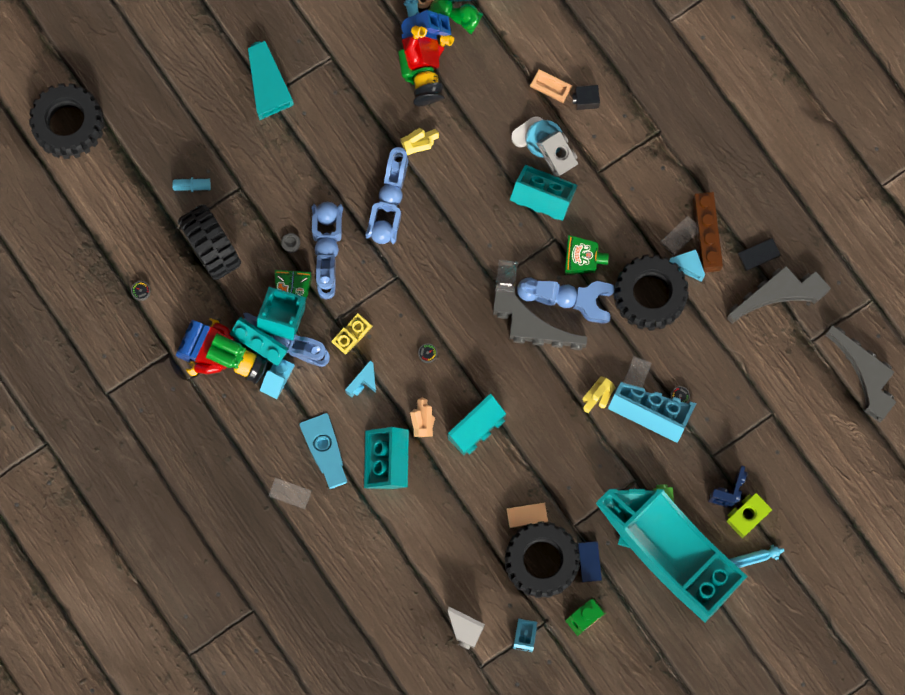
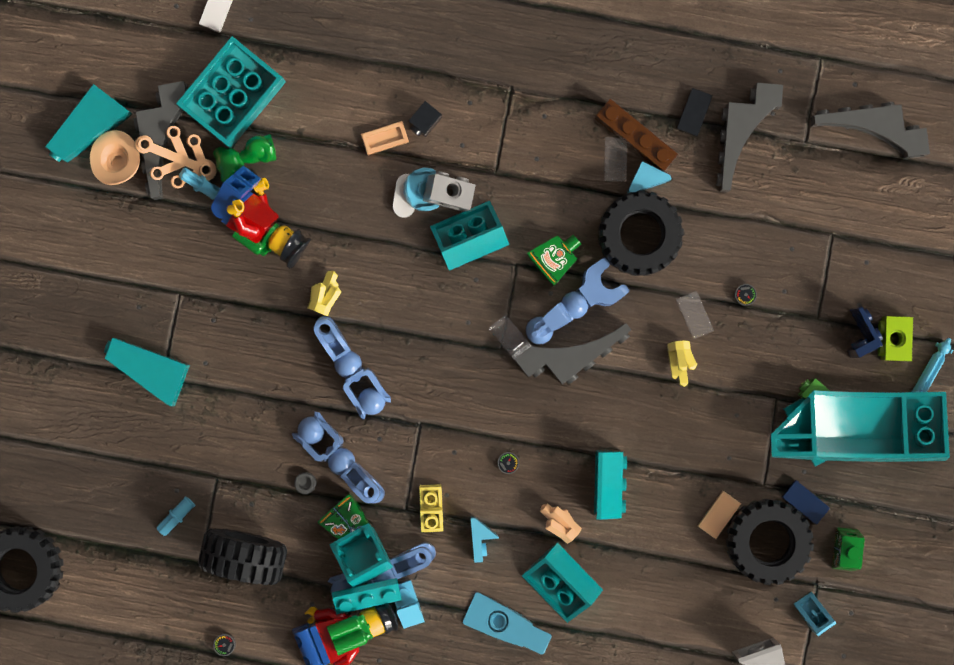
camera: 40 degrees left, 10 degrees up
medium azure wedge [608,382,697,443] -> none

